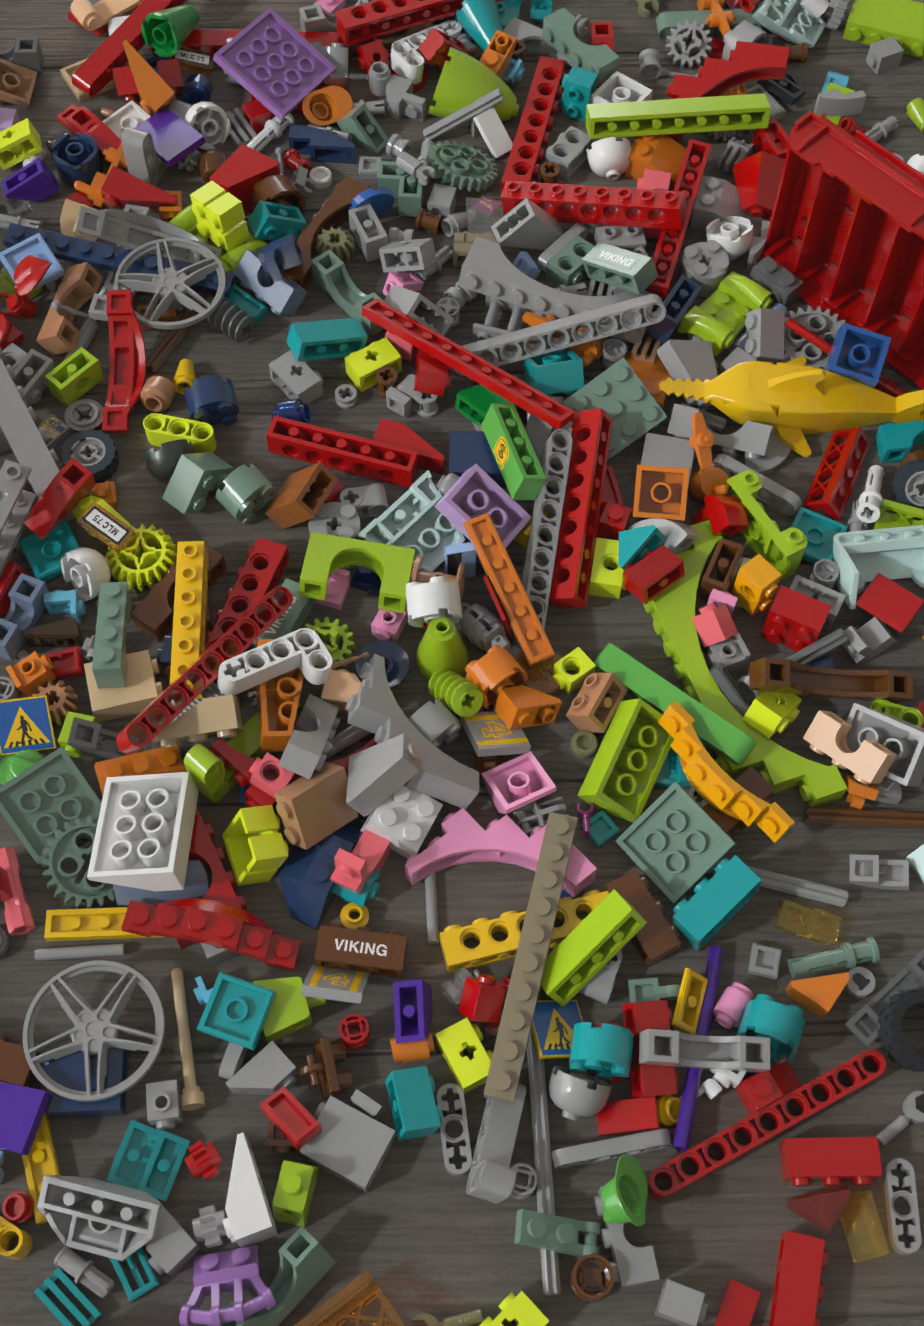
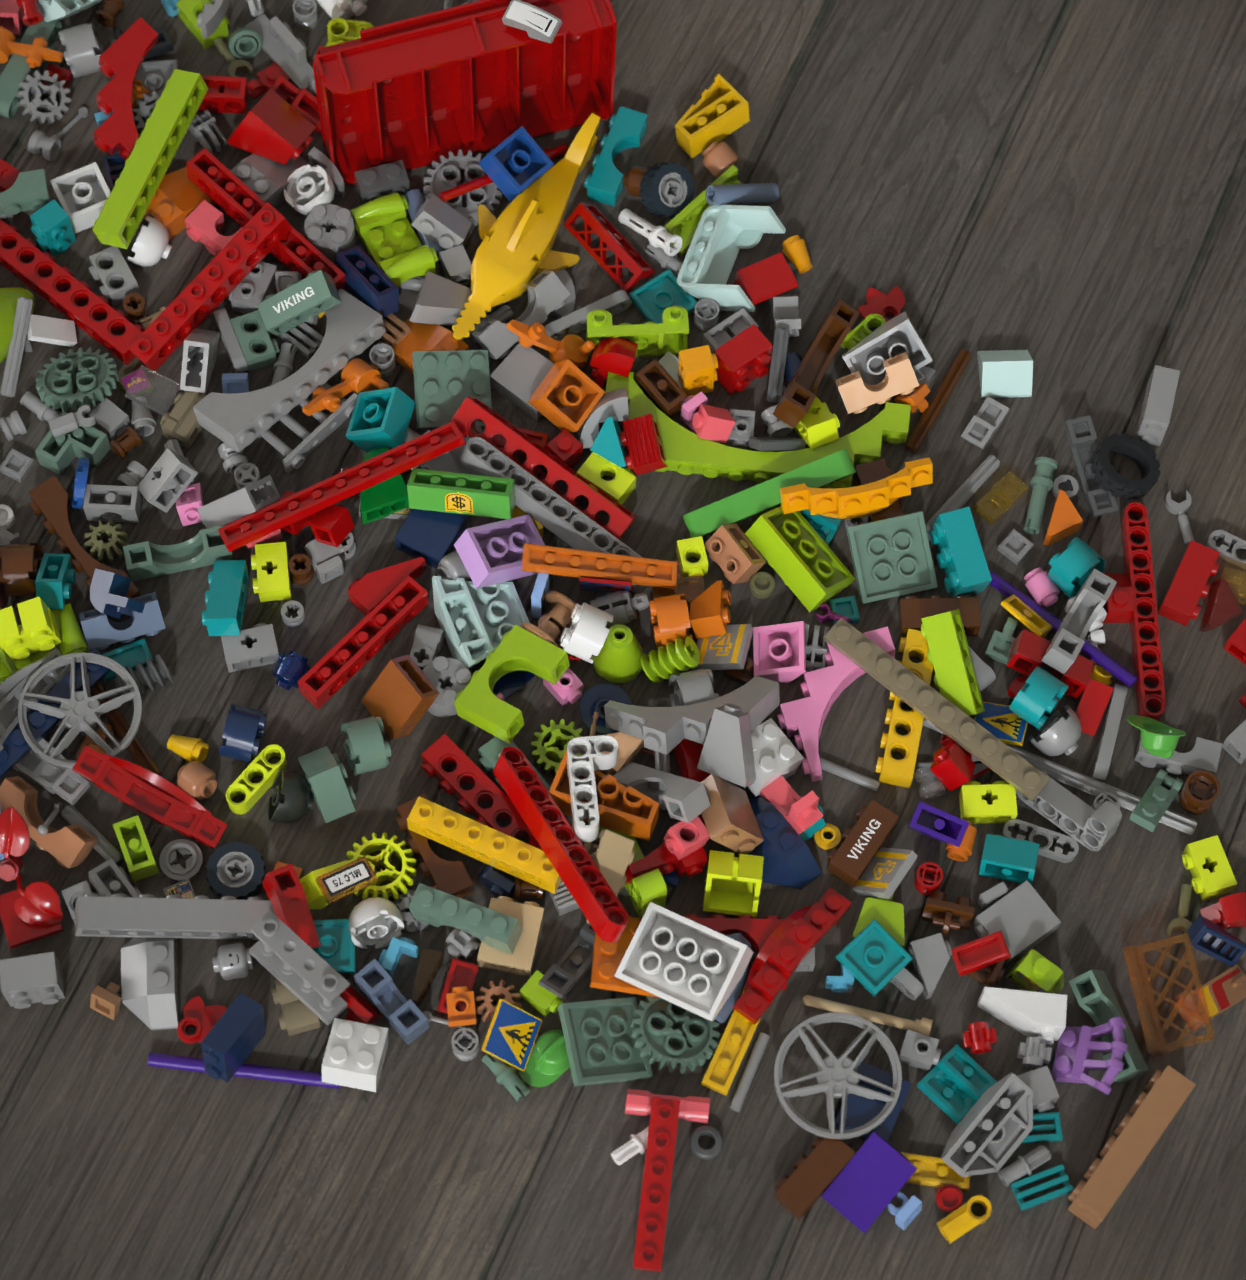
camera: 65 degrees left, 5 degrees up
light grey beam [454,294,666,375] -> none
red pin [839,117,866,137] -> none

